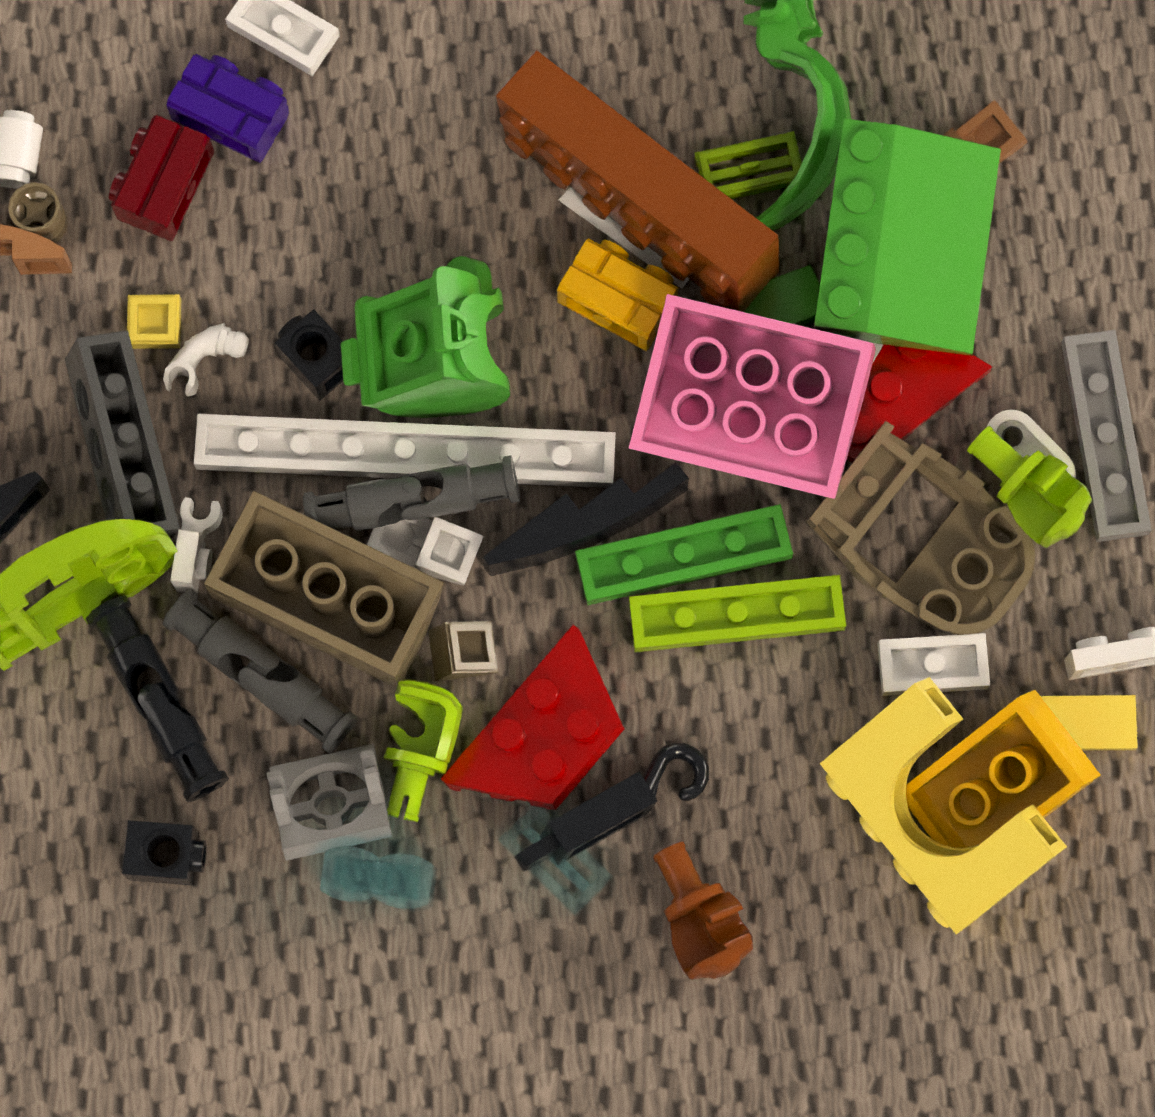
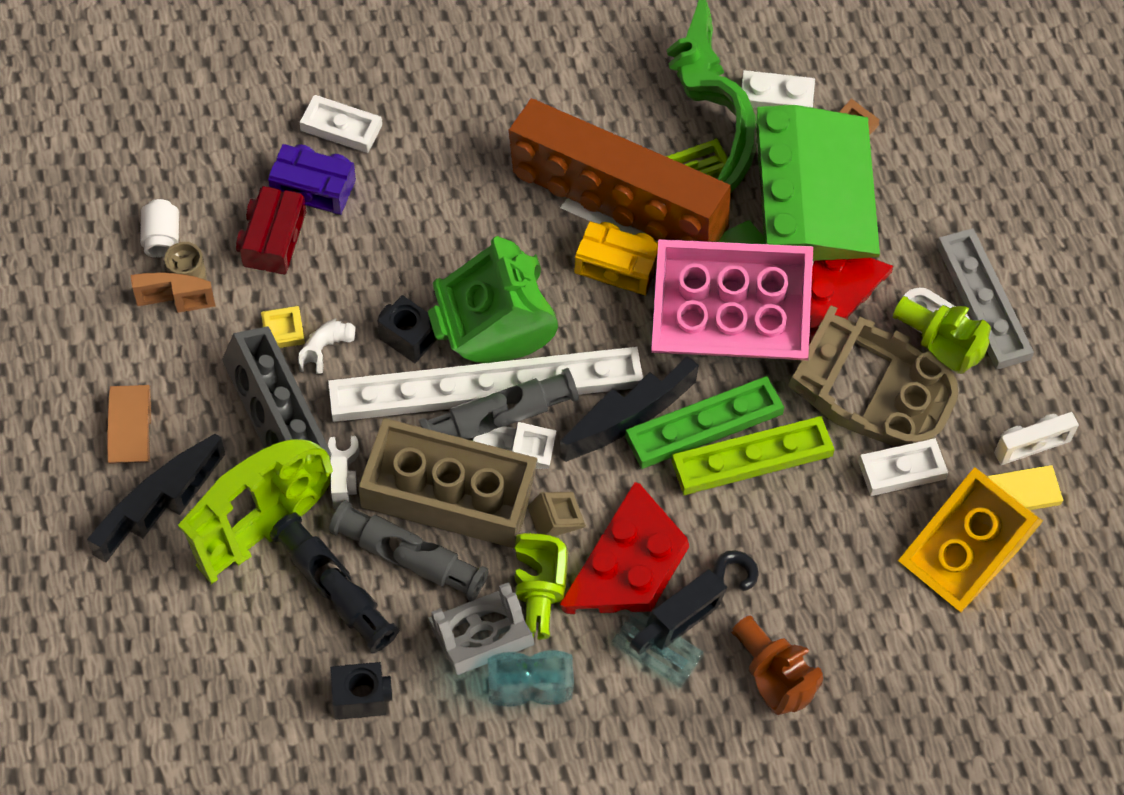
camera: 15 degrees left, 15 degrees down
light yellow arch [820,677,1067,935] -> none
none -> white plate [741,70,815,108]

